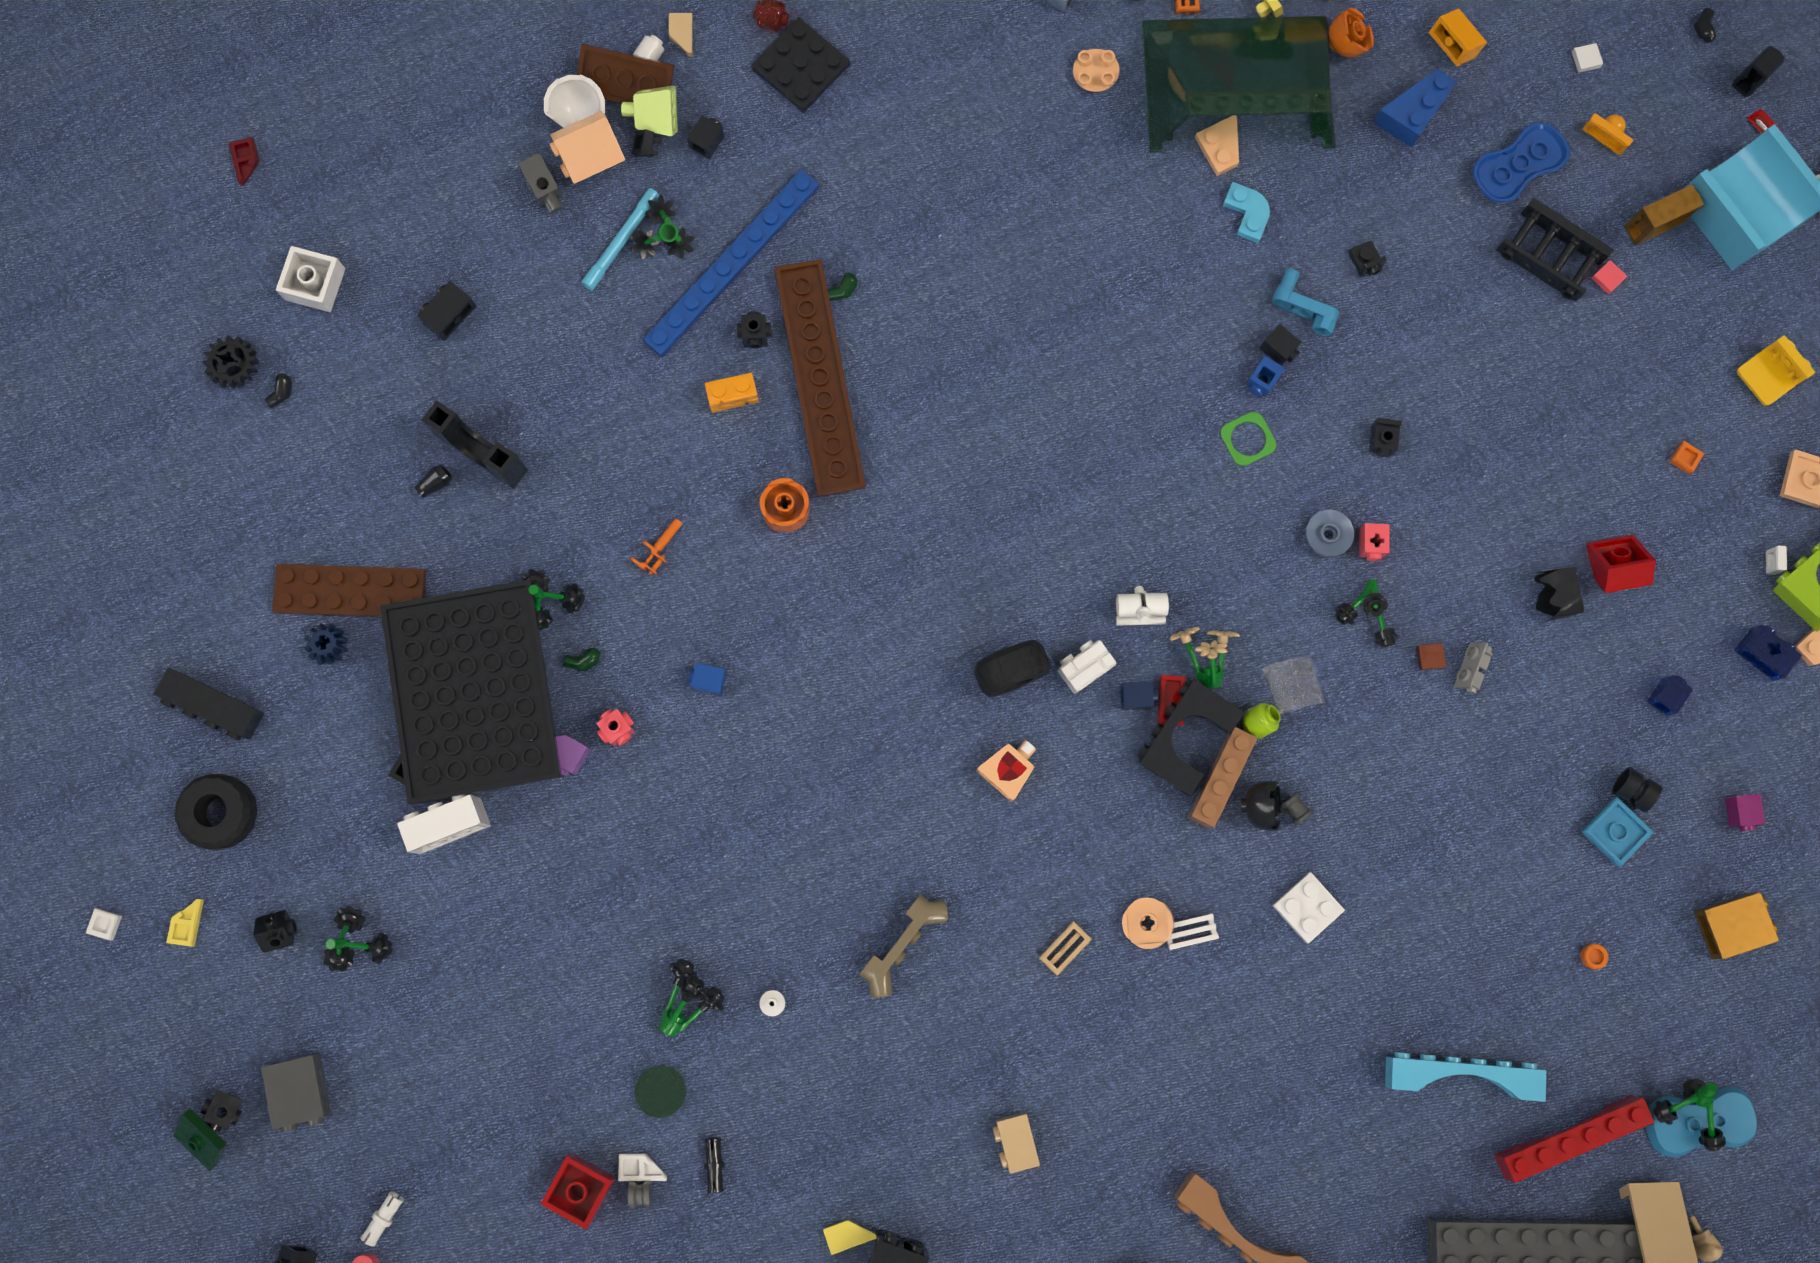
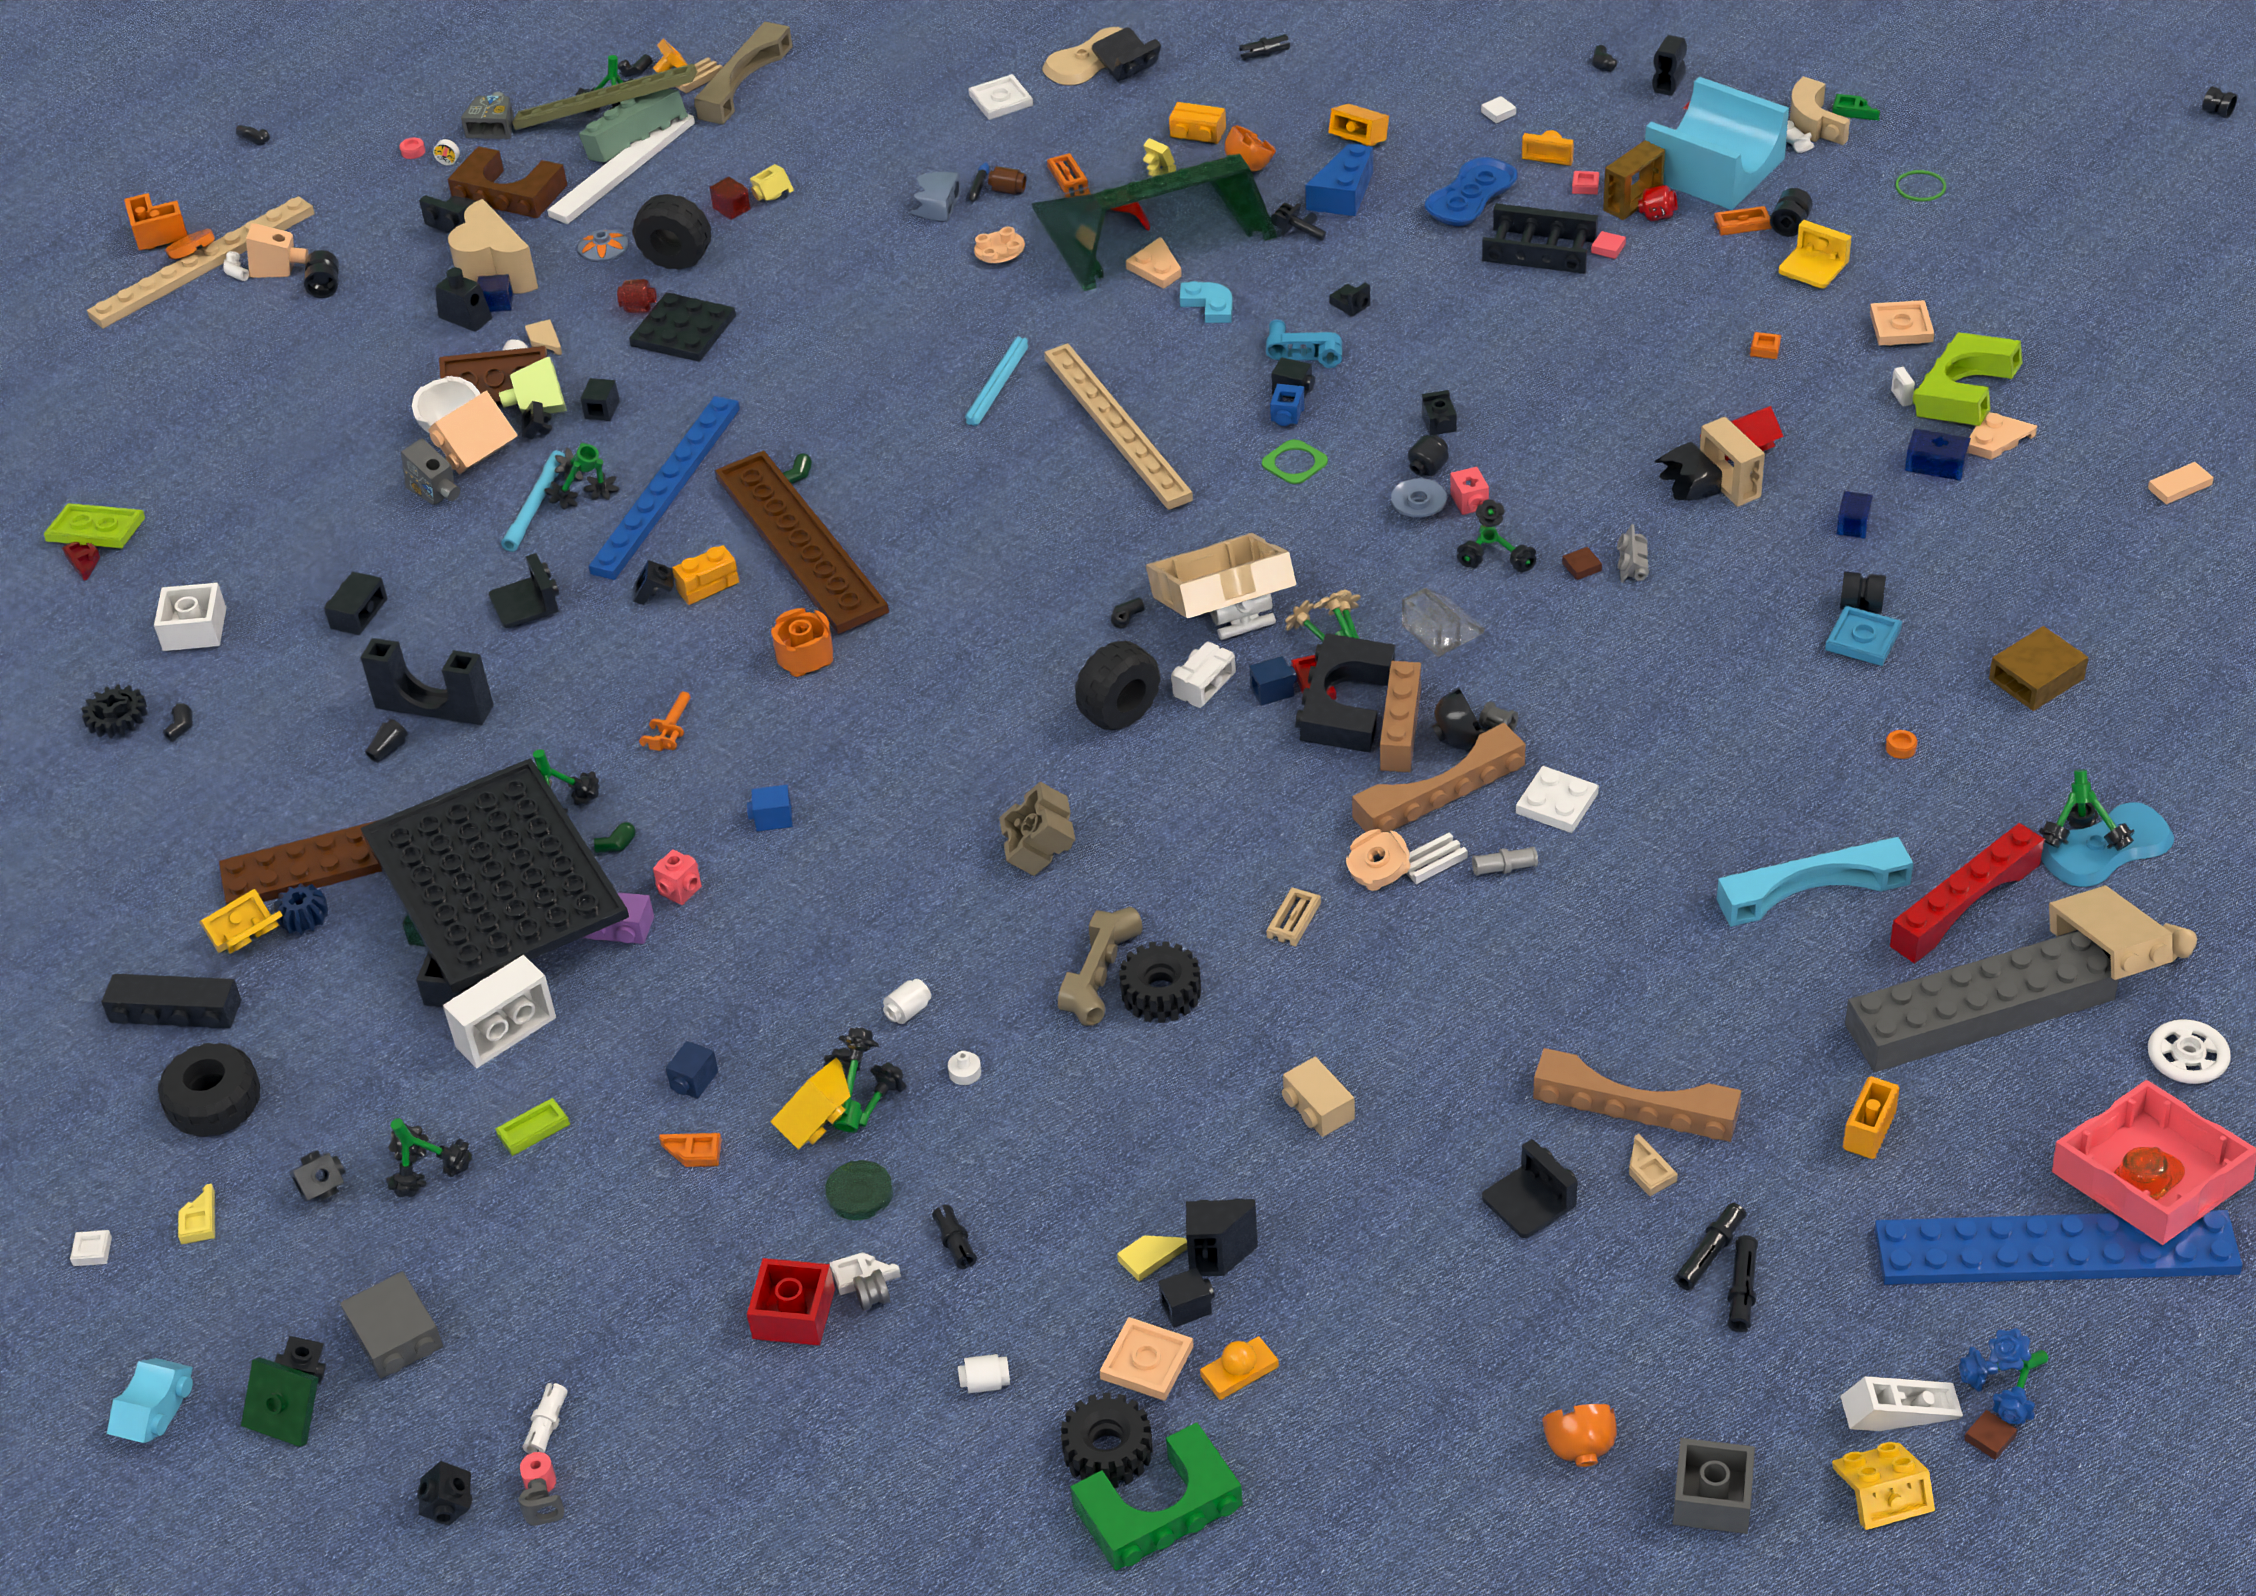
camera: 10 degrees left, 35 degrees down
black brick [737,312,772,349] -> none
light nougat torso [976,740,1036,803] -> none
lime head [1242,702,1281,739] -> none
magenta brick [1725,794,1765,832] -> none
none -> lime tile [44,503,145,548]
none -> medium azure brick [107,1358,193,1443]
none -> yellow bracket [199,889,283,954]
none -> black bracket [489,553,559,628]
none -> lime tile [495,1098,570,1156]
none -> black bracket [633,560,674,605]
none -> orange tile [659,1133,722,1167]
none -> dark blue brick [666,1040,719,1099]
none -> yellow slope [770,1058,851,1150]
none -> white brick [883,979,931,1024]
none -> medium azure axle [965,336,1028,426]
none -> dark tan brick [999,781,1075,876]
none -> tan plate [1044,343,1193,510]
none -> black arm [1111,597,1145,629]
none -> black tyre [1119,941,1201,1023]
none -> tan tile [1146,533,1296,619]
none -> black arm [1270,203,1326,241]
none -> medium nougat arch [1352,723,1526,833]
none -> black head [1408,435,1449,476]
none -> light grey pin [1472,847,1538,876]
none -> coral tile [1572,171,1599,195]
none -> red head [1638,185,1678,221]
none -> tan window [1700,417,1765,507]
none -> orange tile [1714,206,1772,236]
none -> black wheel [1770,188,1813,237]

